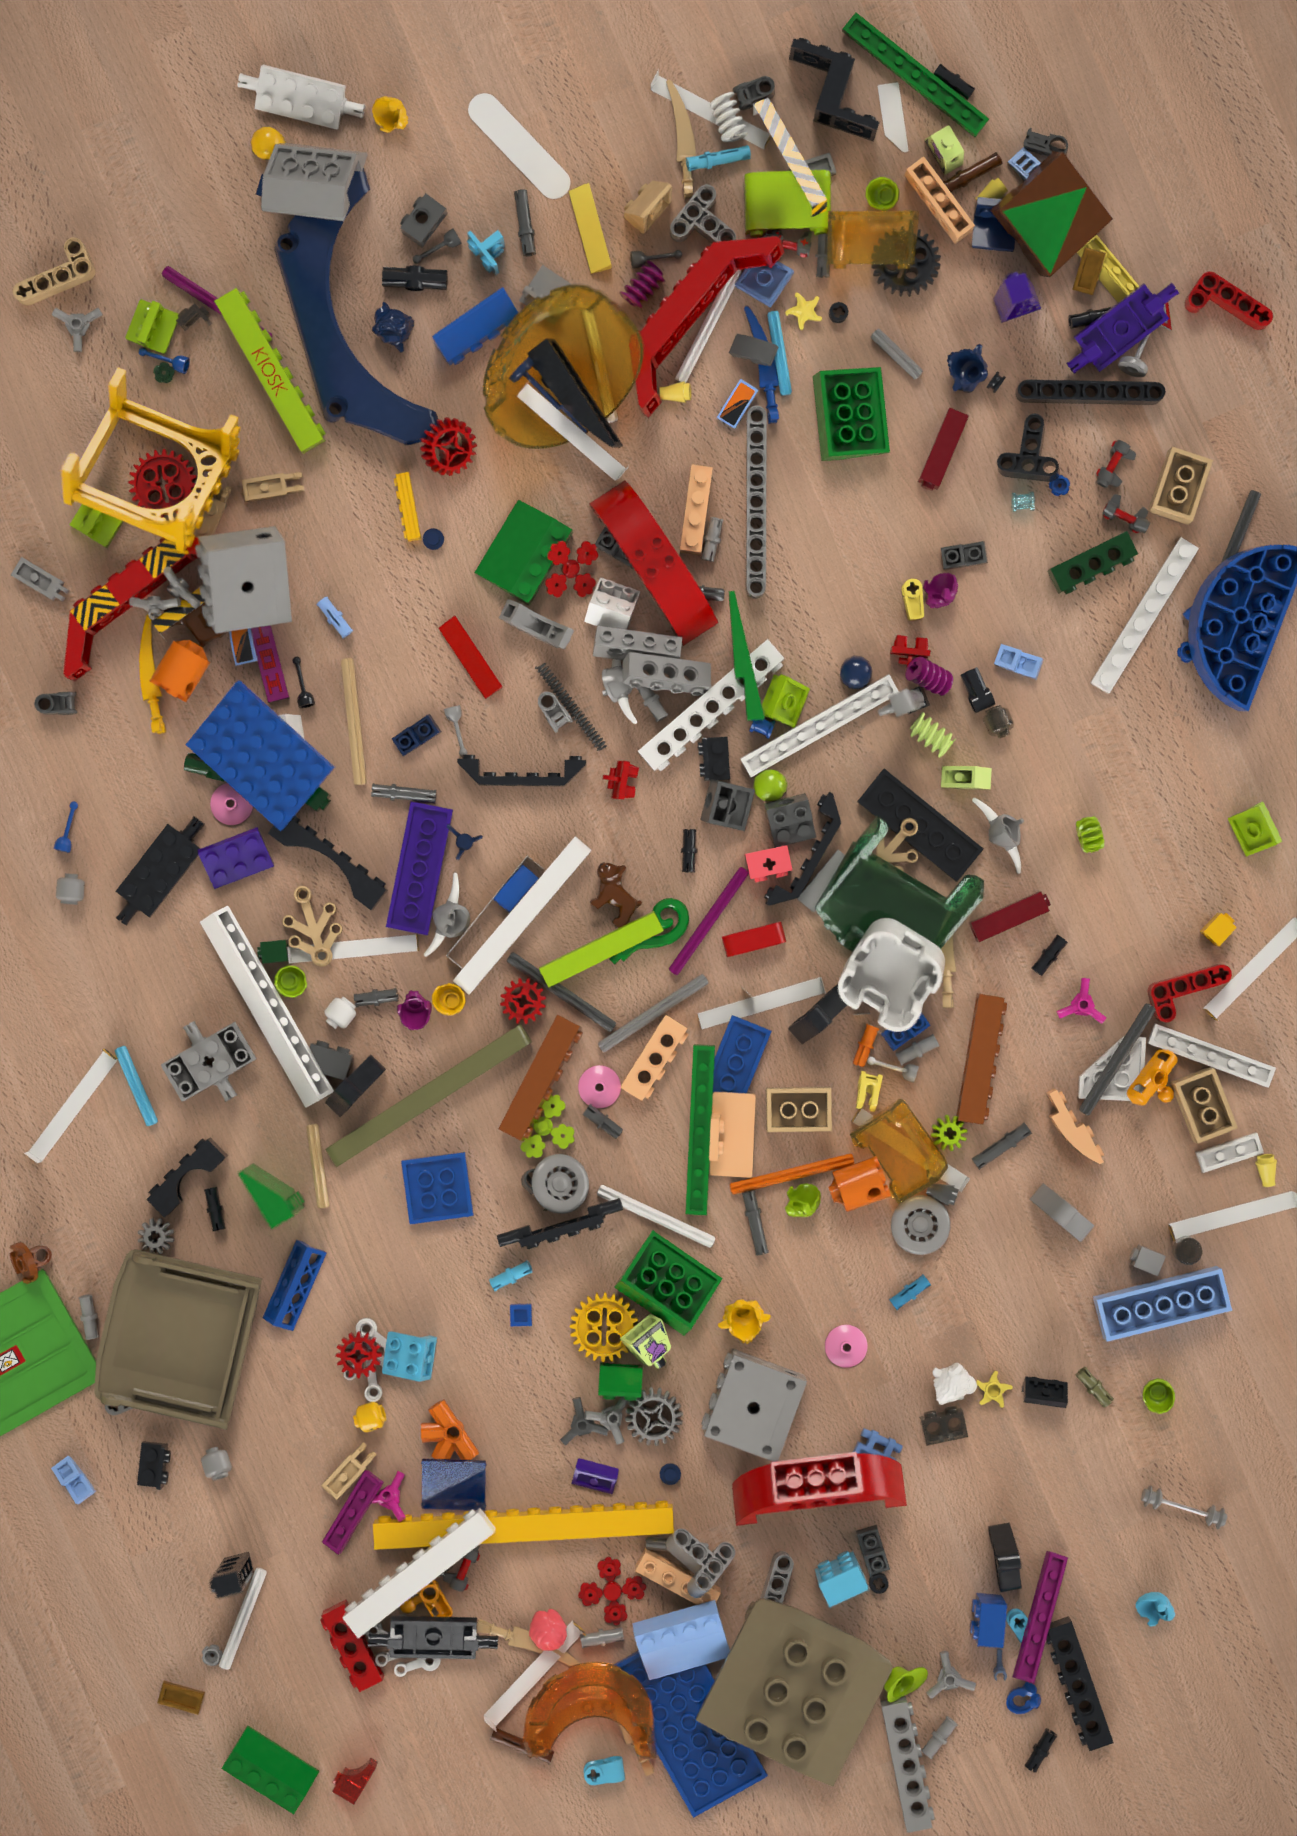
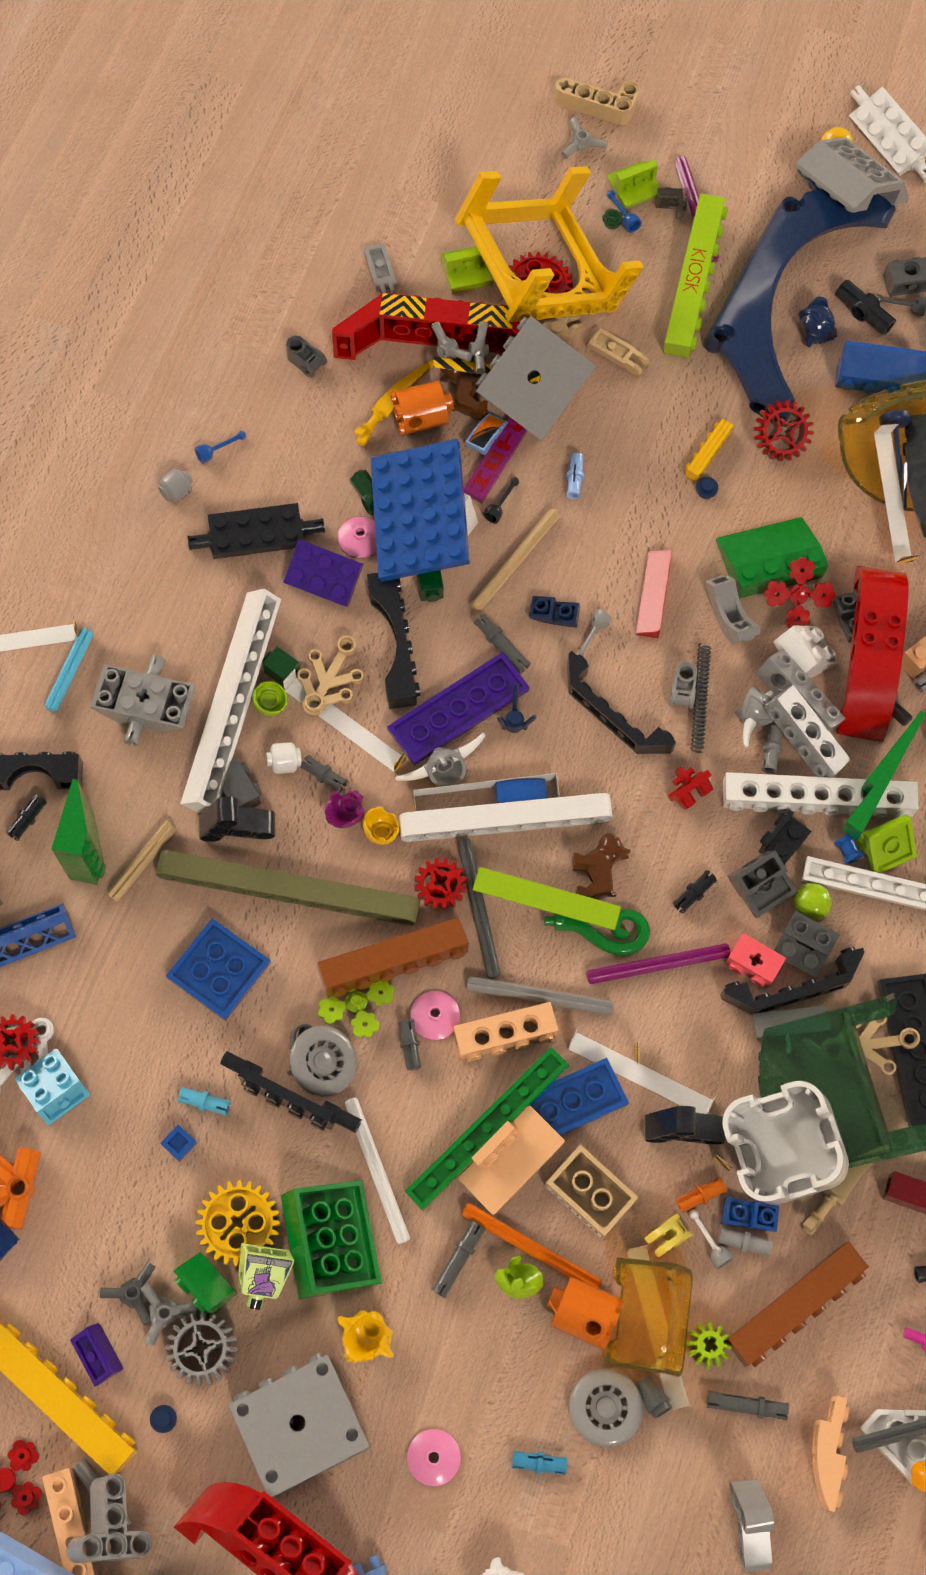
camera: 40 degrees right, 20 degrees down
red beam [722,921,787,957] -> none

